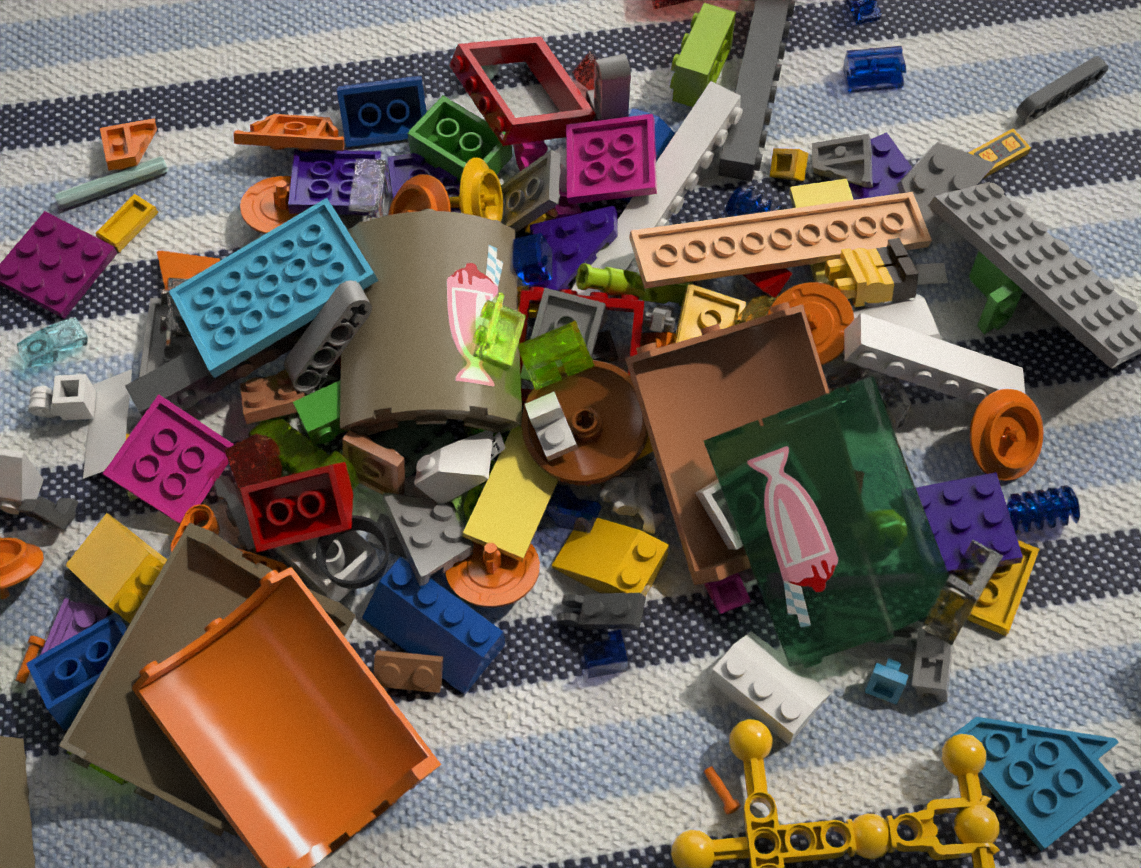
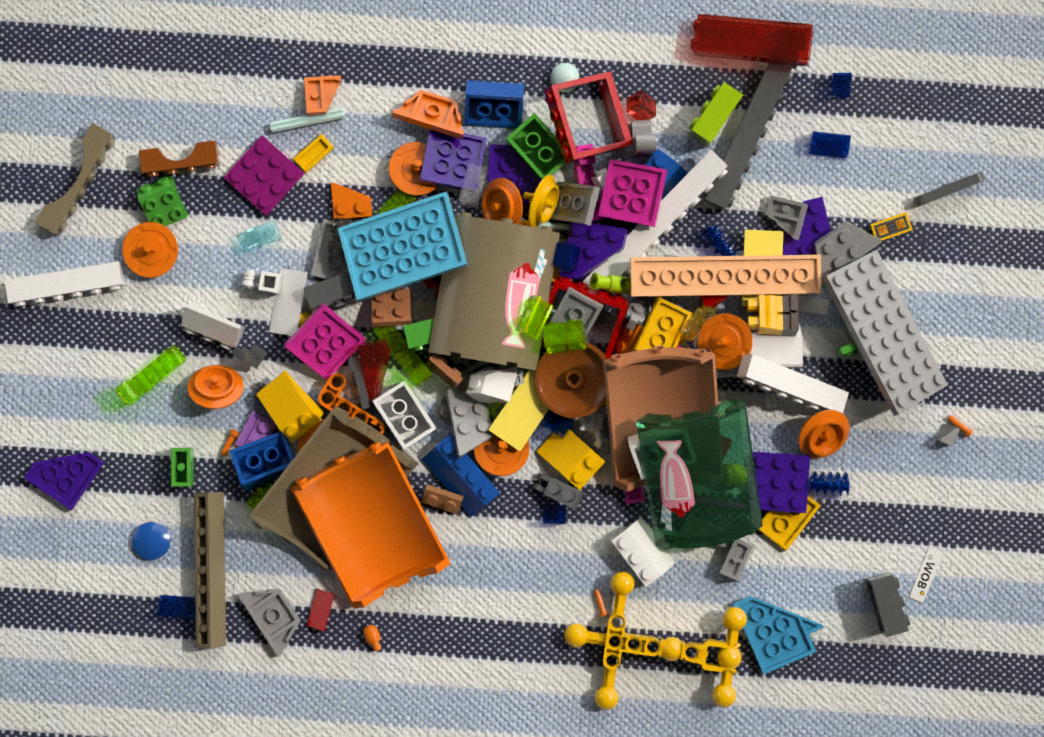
camera: 10 degrees right, 25 degrees up
red slope [240,462,353,552] -> none
light grey beam [284,280,372,394] -> none
black tyre [316,515,389,589] -> none
white slope [525,392,578,461] -> none
yellow slope [769,148,808,181] -> none
dark azure tile [865,658,909,705] -> none
clear smoke window [921,540,1003,646] -> none

